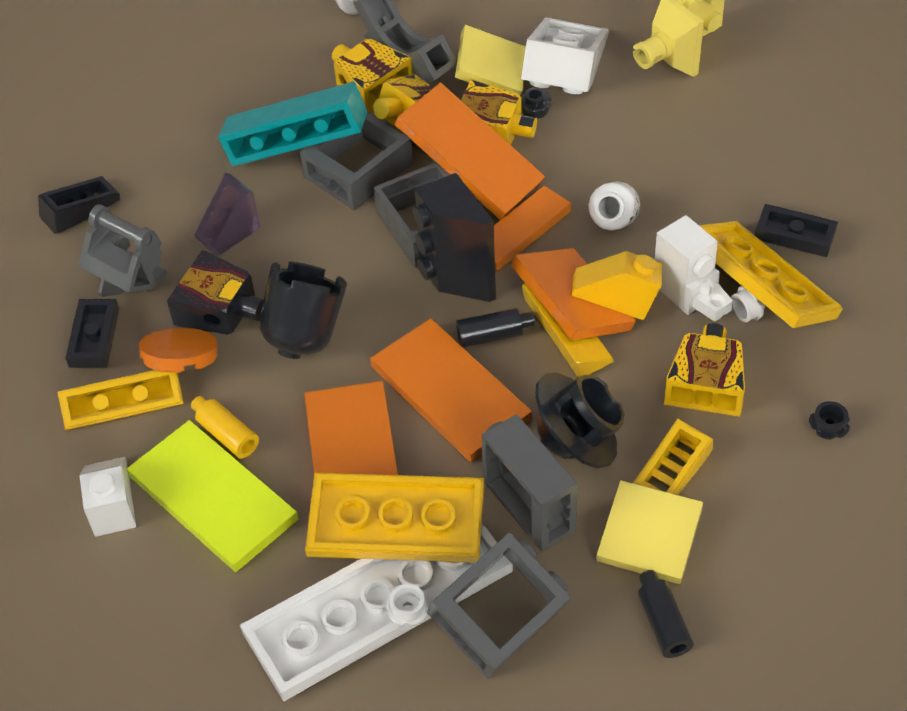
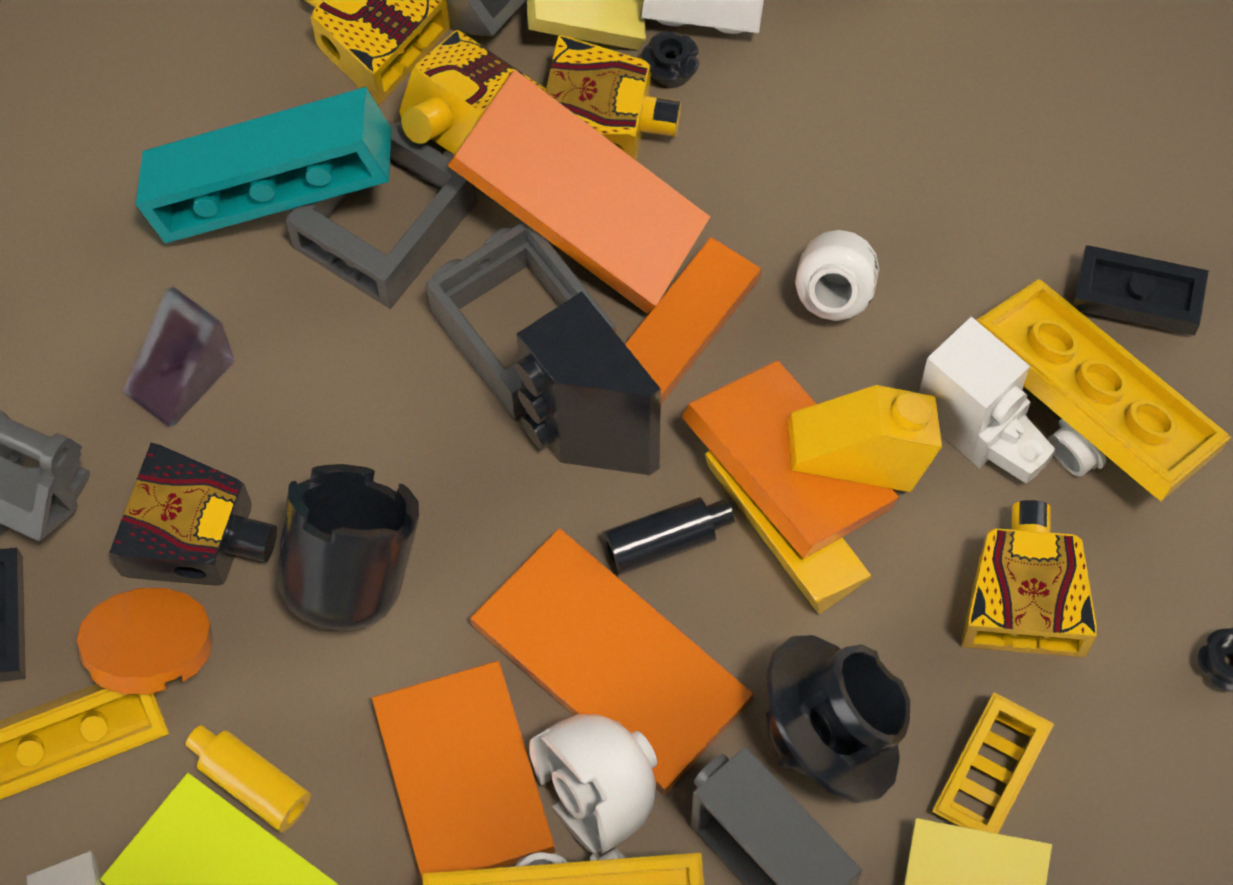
camera: 10 degrees left, 15 degrees up
none -> white cylinder [530,714,657,854]

